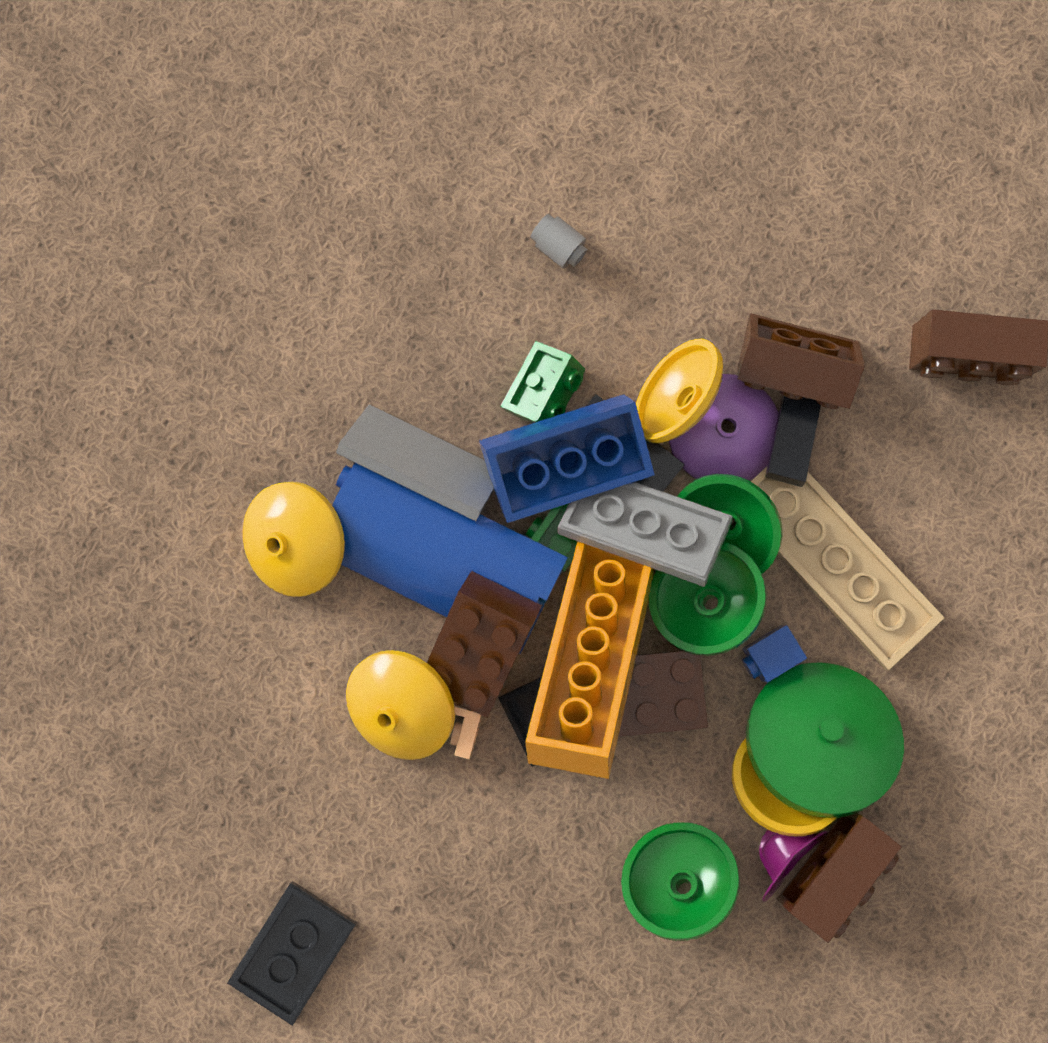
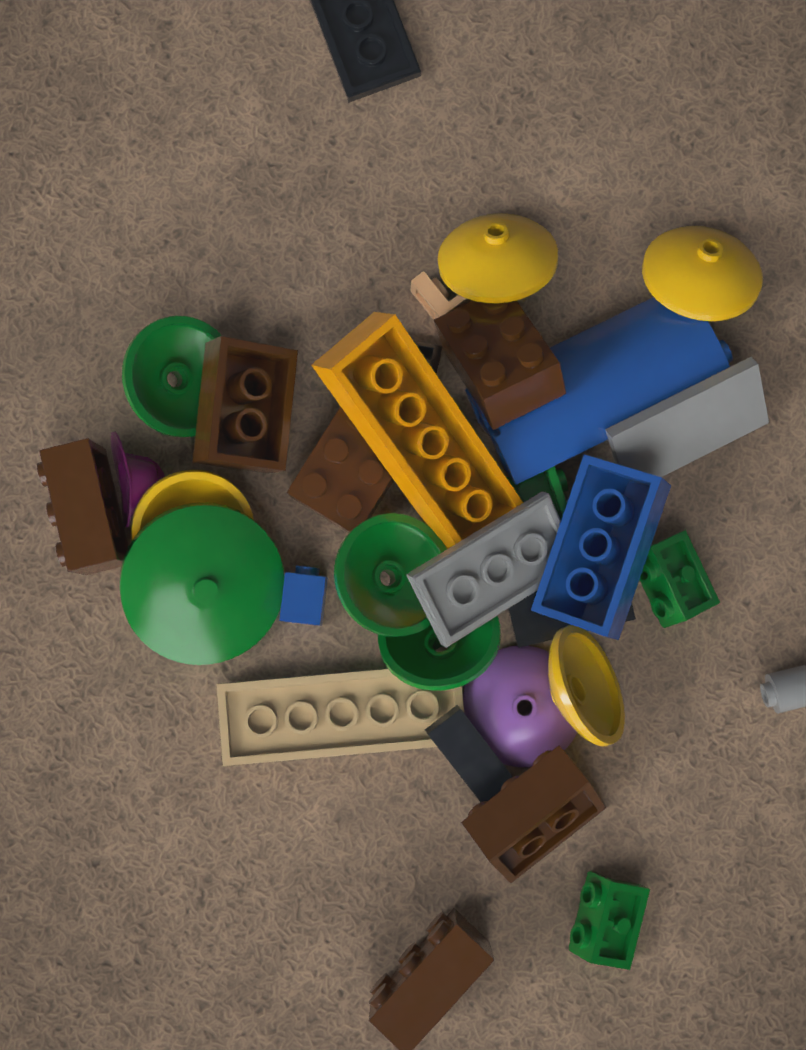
camera: 130 degrees right, 0 degrees up
none -> reddish brown brick [192,336,298,474]
none -> green bracket [569,871,650,970]

